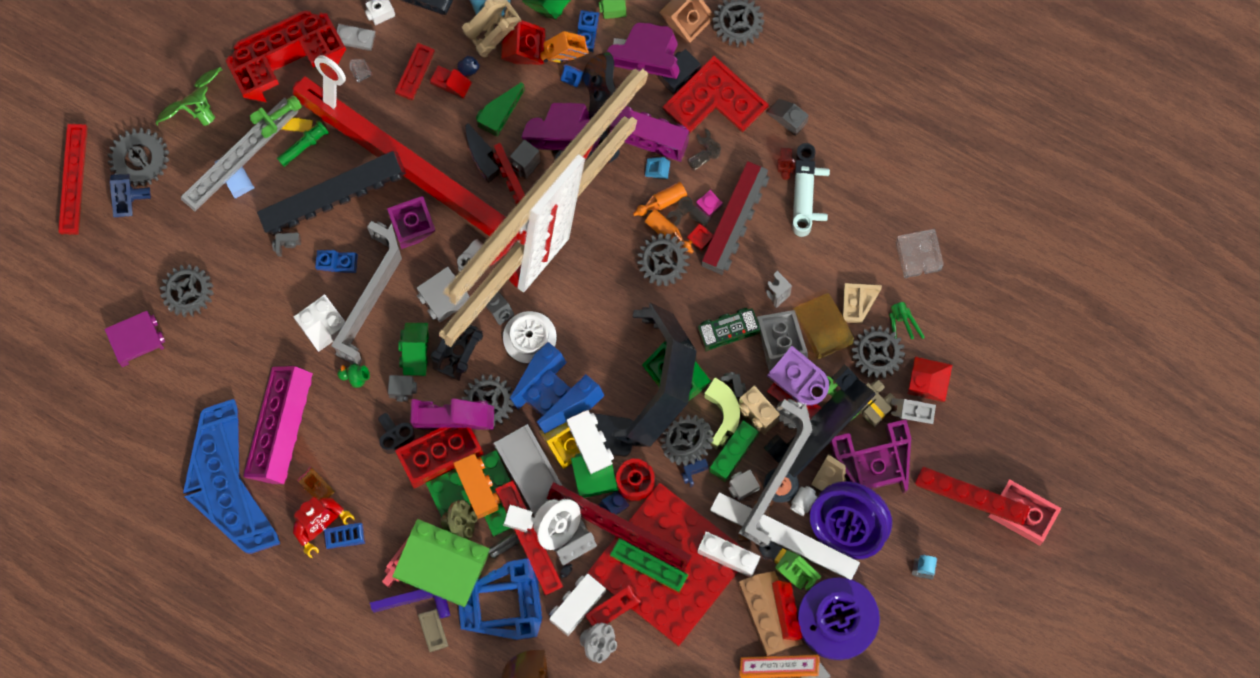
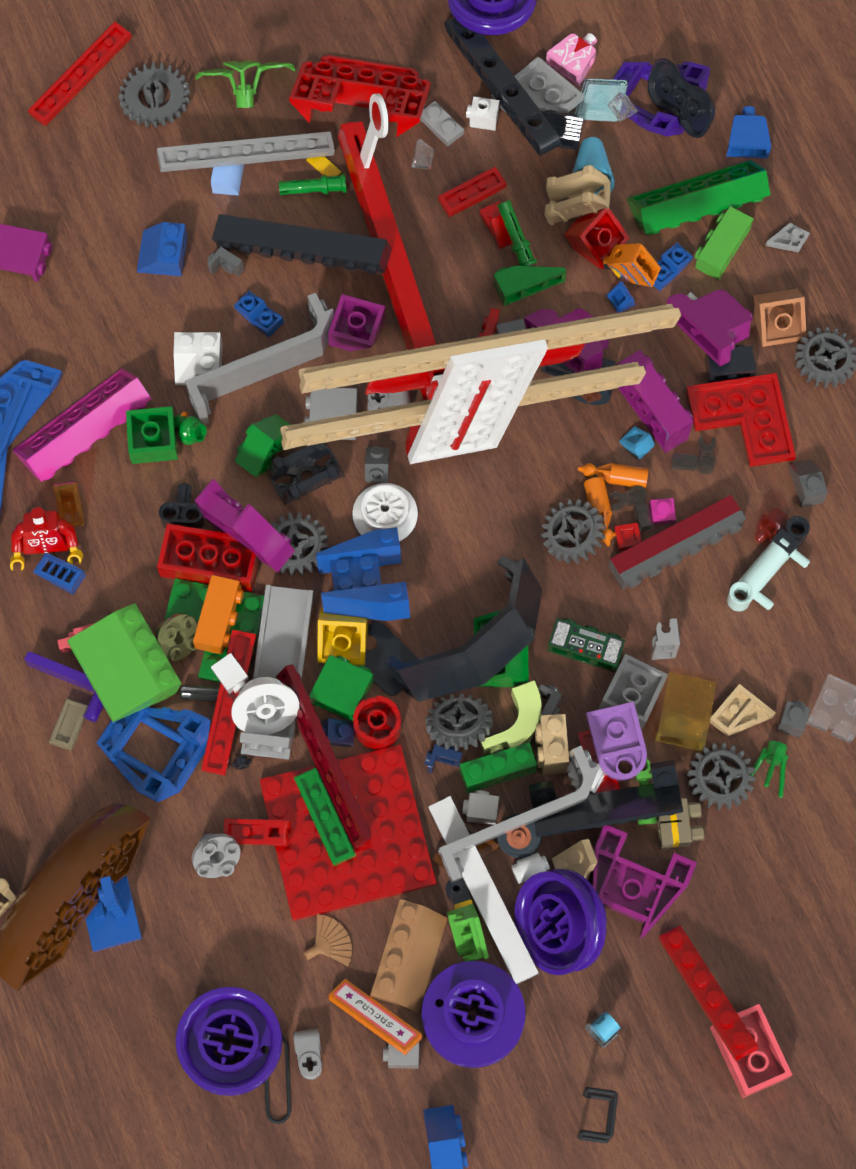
camera: 35 degrees right, 5 degrees down
dark blue brick [110,174,151,217] -> none
dark grey gear [160,265,214,317] -> none
bright green bar [250,95,302,138] -> none
dark grey brick [388,375,417,402] -> none
dark blue piece [457,56,480,77] -> none
black slope [465,123,500,183] -> none
white brick [549,574,606,636] -> none
white brick [566,410,614,474] -> none
black plate [583,52,616,120] -> none
white brick [698,532,760,577] -> none
red plate [772,581,802,641] -> none
light grey hinge [891,398,936,424] -> none
red slope [907,357,953,402] -> none
none -> green brick [126,406,178,464]
none -> blue slope [137,222,188,276]
none -> medium nougat hand [303,914,352,966]
none -> green pin [497,200,538,266]
none -> black piece [577,1087,618,1144]
none -> dark grey brick [777,700,811,738]

